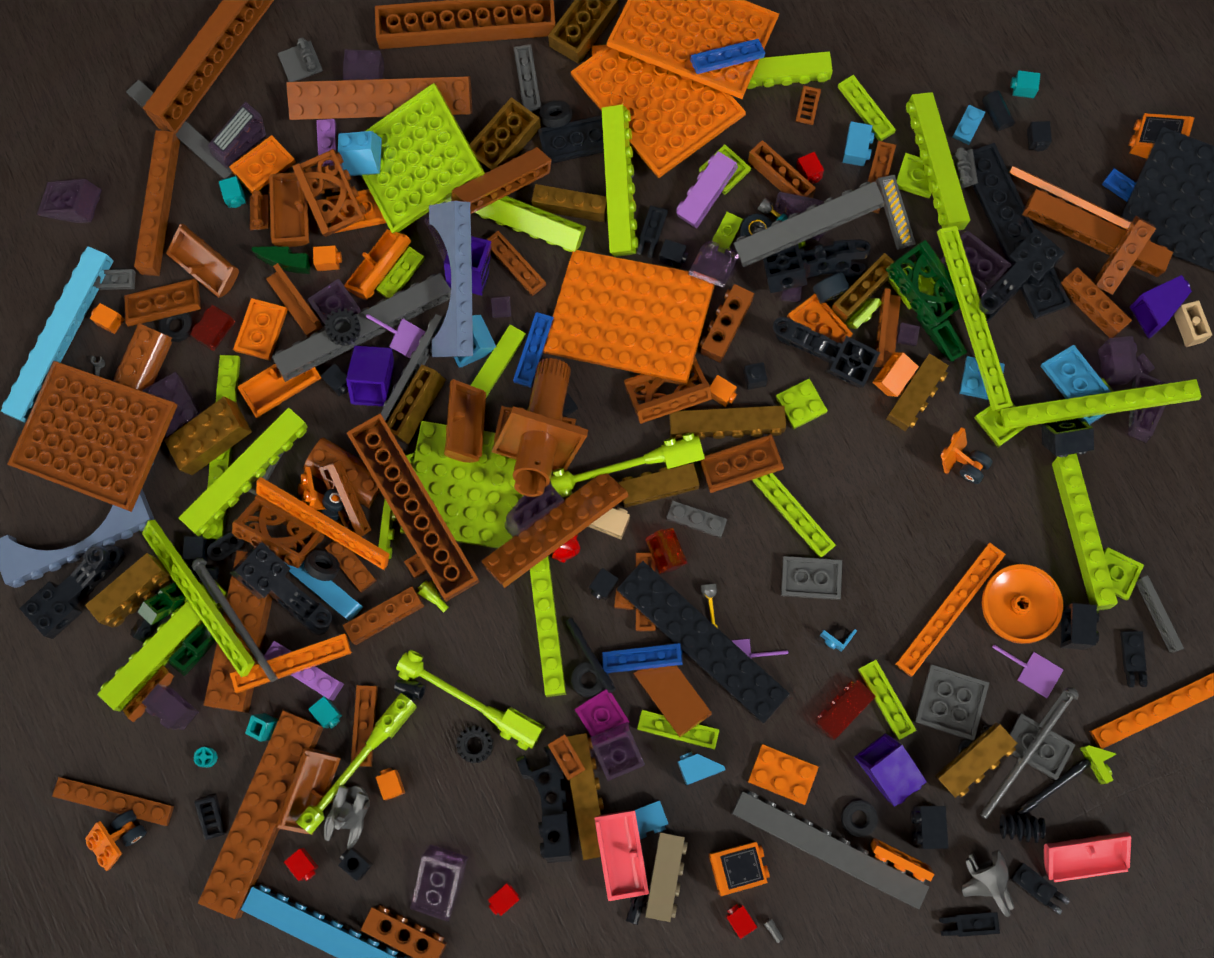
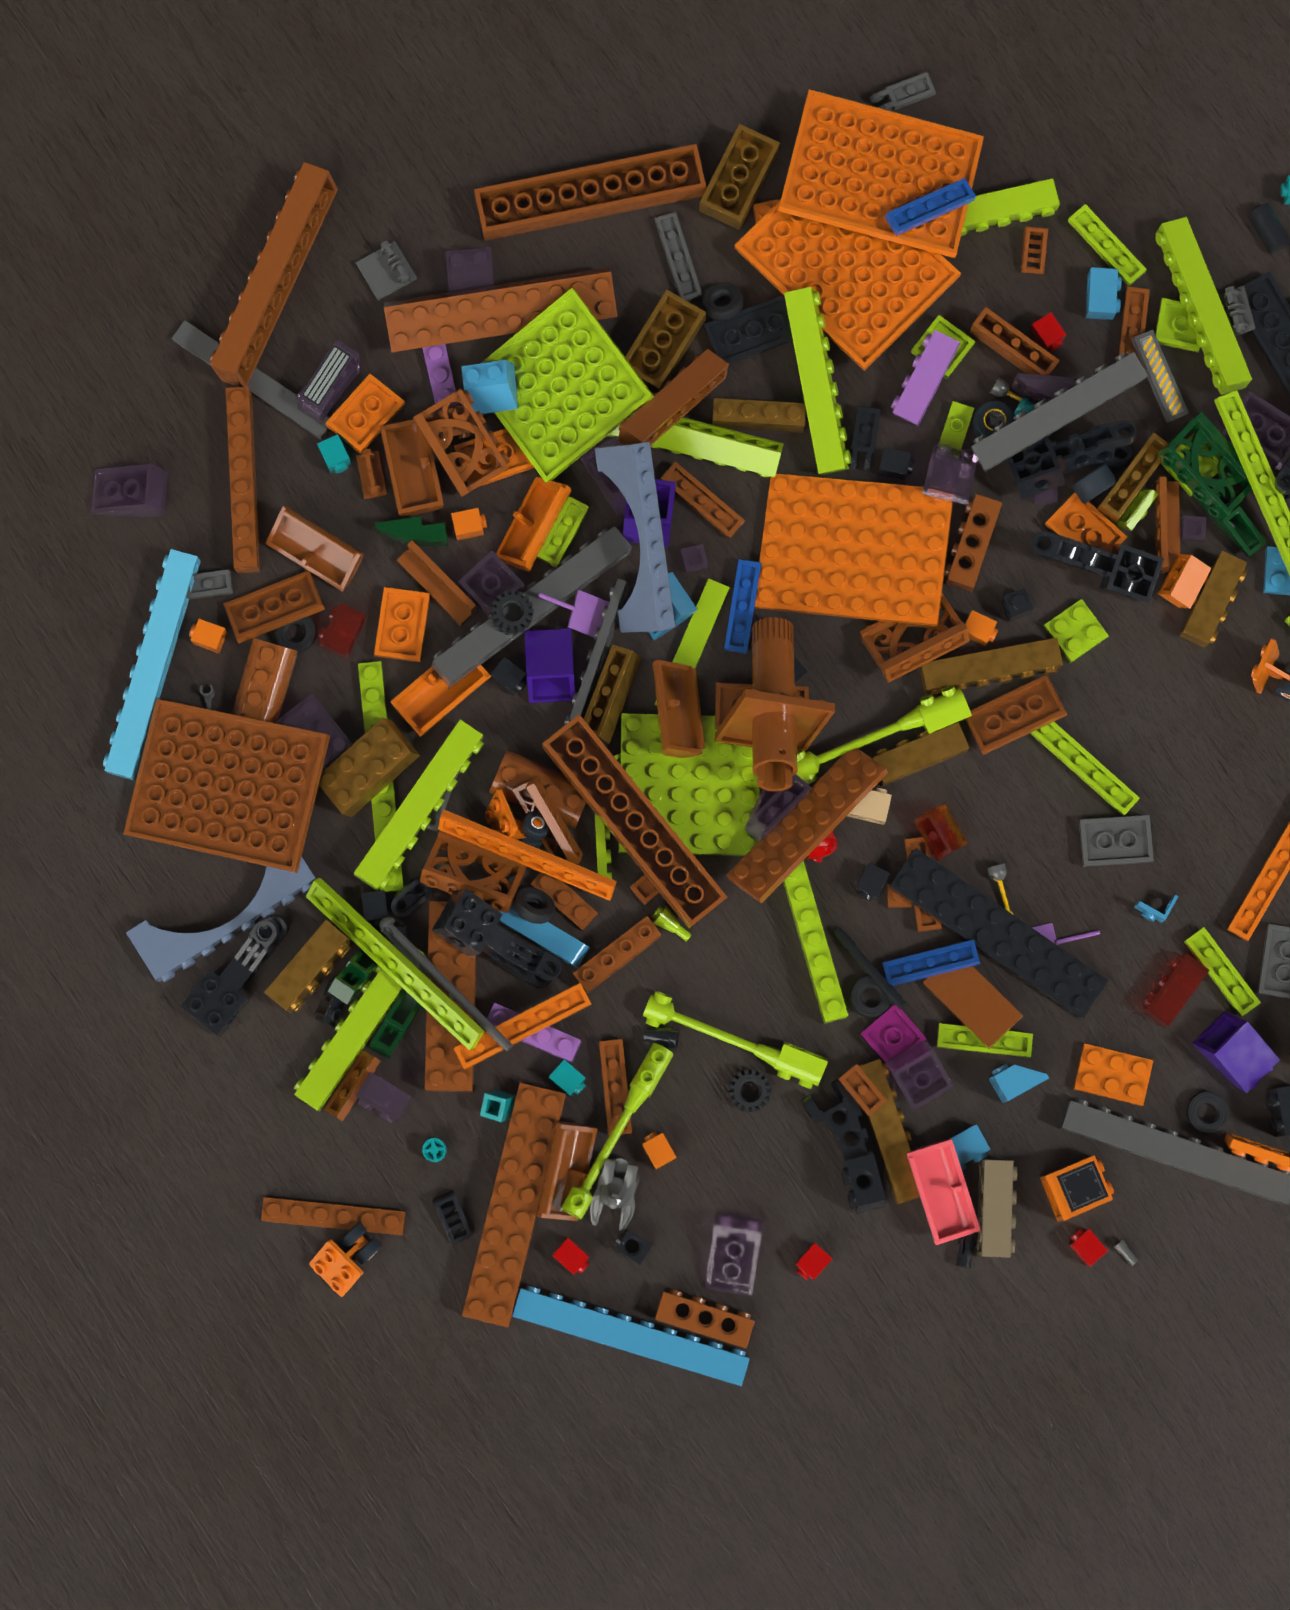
camera: 15 degrees left, 5 degrees up
dark grey plate [666,501,727,538] -> none
dark azure plate [952,105,985,145] -> none

